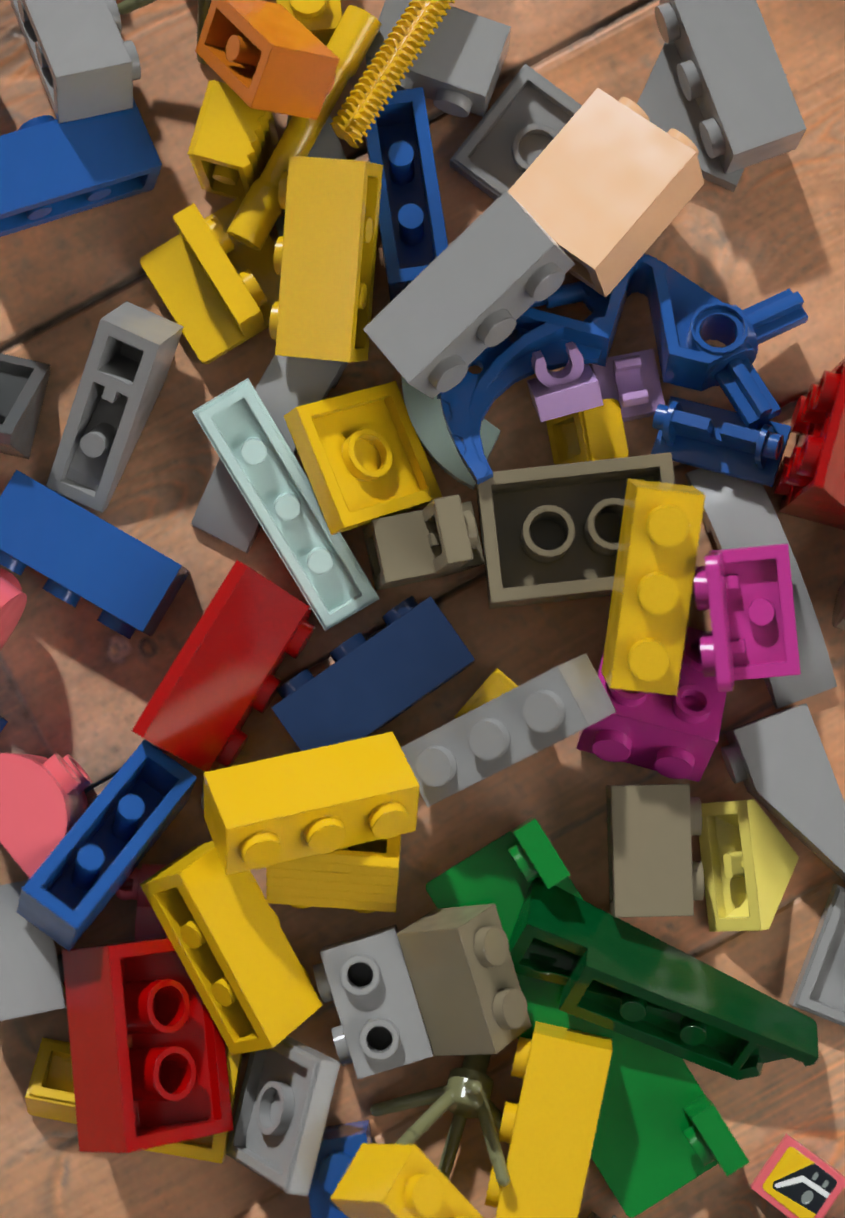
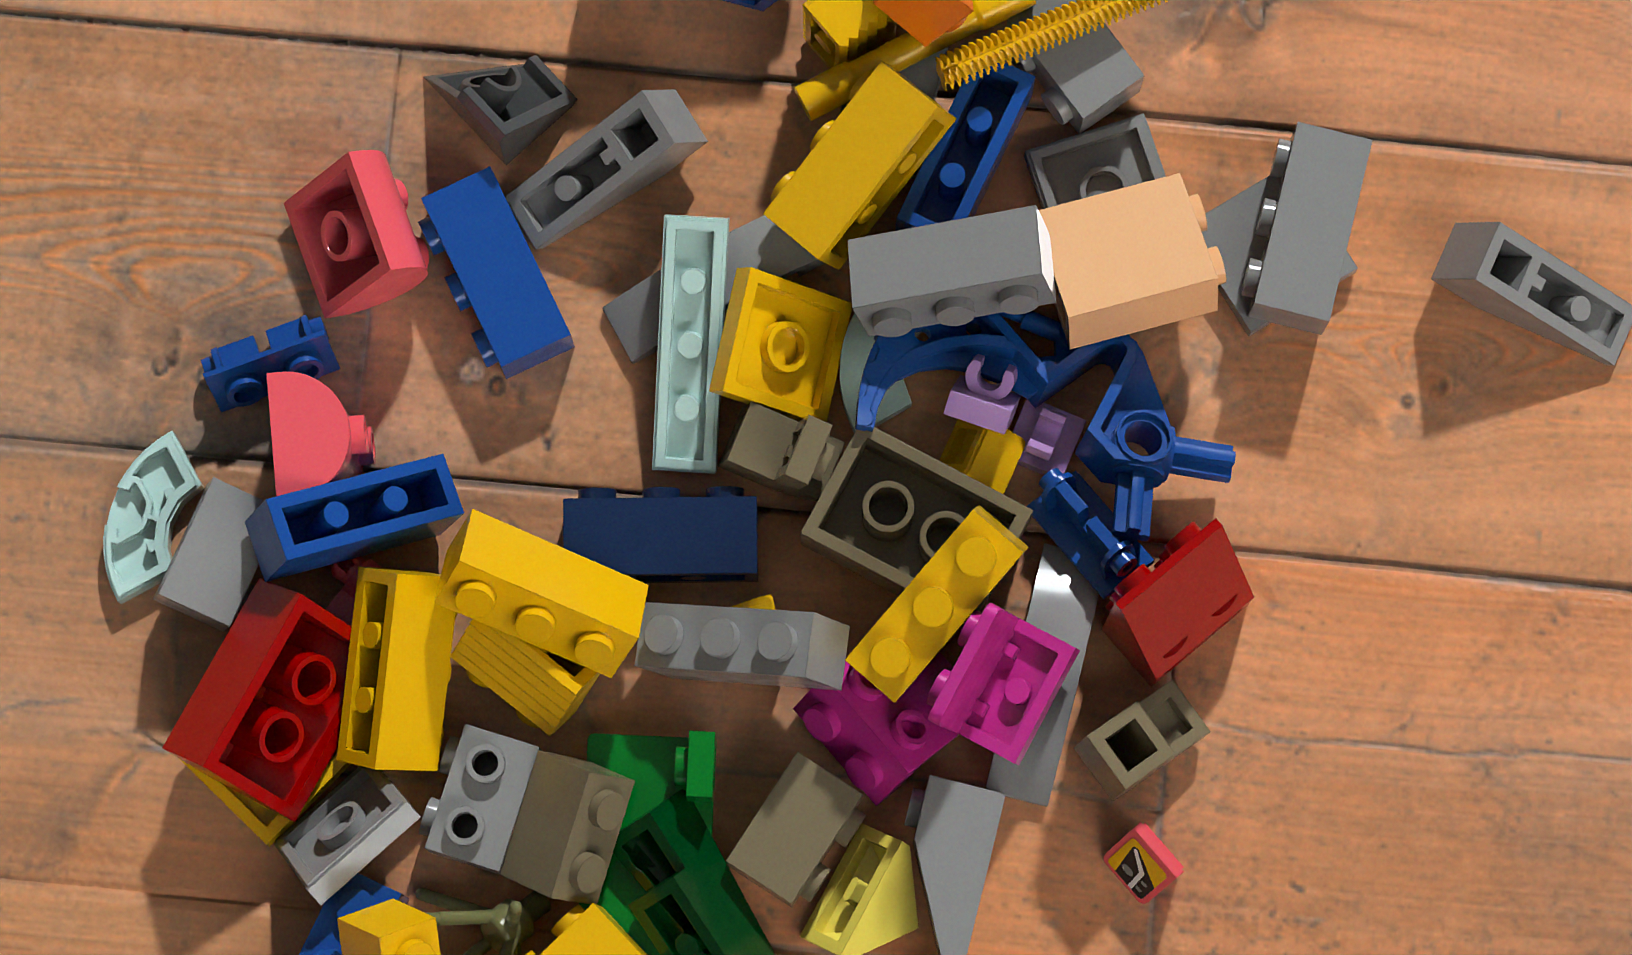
camera: 30 degrees right, 5 degrees down
yellow slope [25,1037,77,1124] -> none
red slope [131,560,316,772] -> none
yellow bracket [140,197,281,364] -> none

